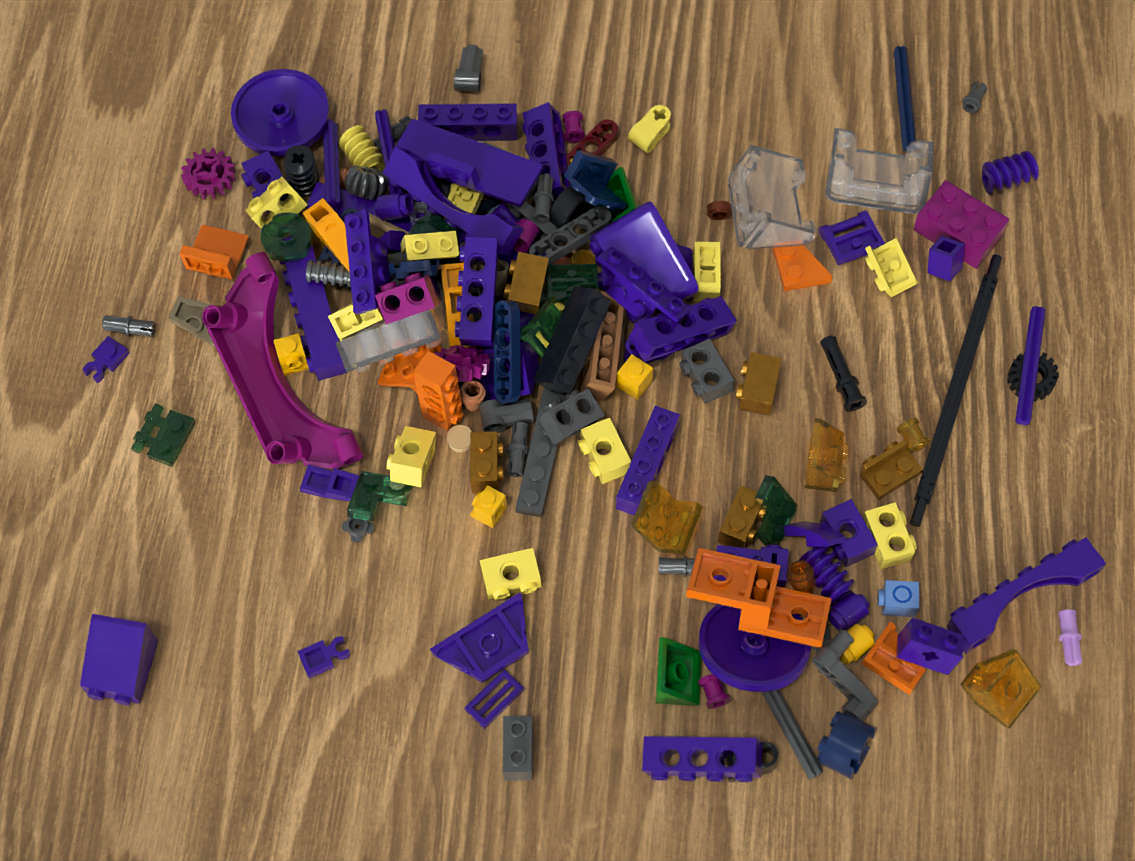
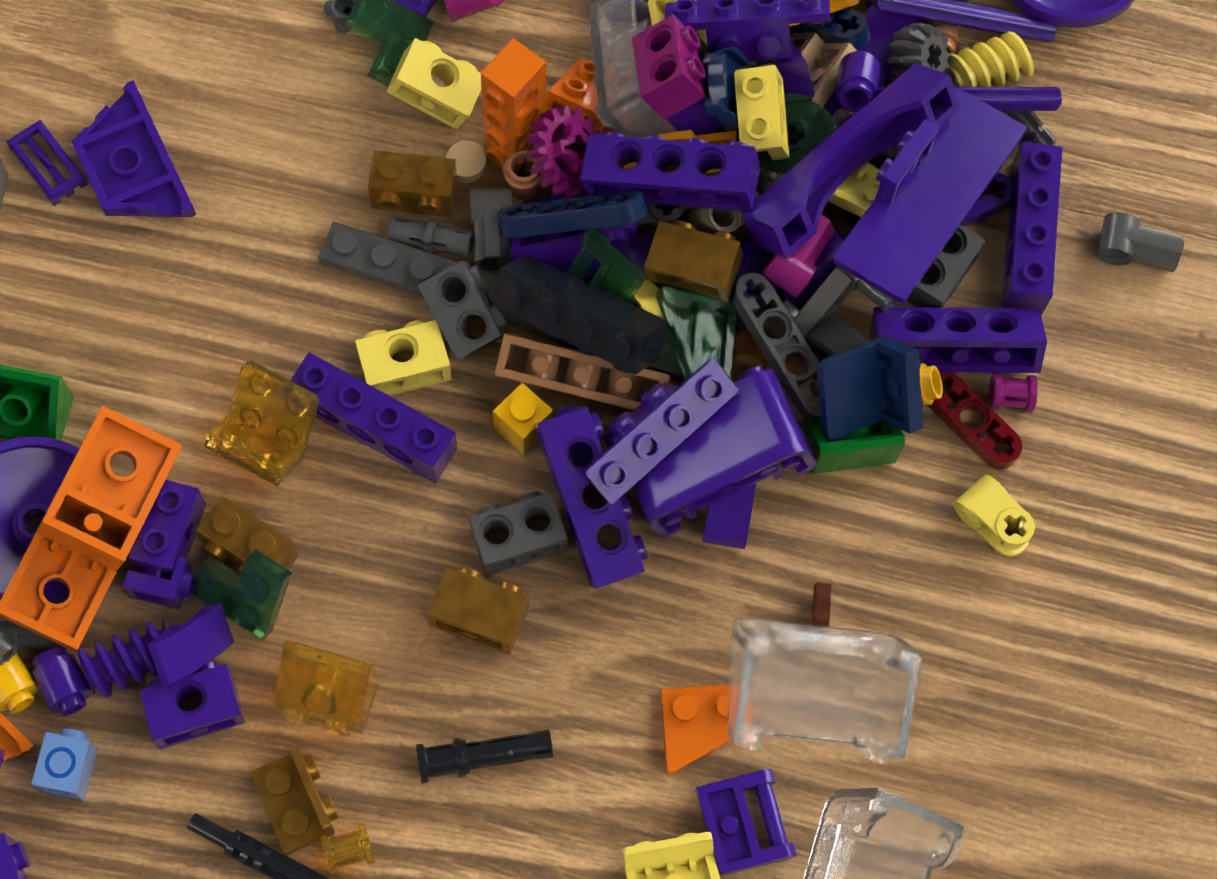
camera: 90 degrees right, 5 degrees up
yellow brick [470,485,507,528] -> none
light yellow brick [480,548,541,600] -> none
dark grey axle [533,173,554,222] -> none
dark grey axle [659,556,695,577] -> none
light yellow brick [693,242,721,302] -> none
clear orange cone [786,561,814,594] -> none
light yellow brick [863,502,917,570] -> none

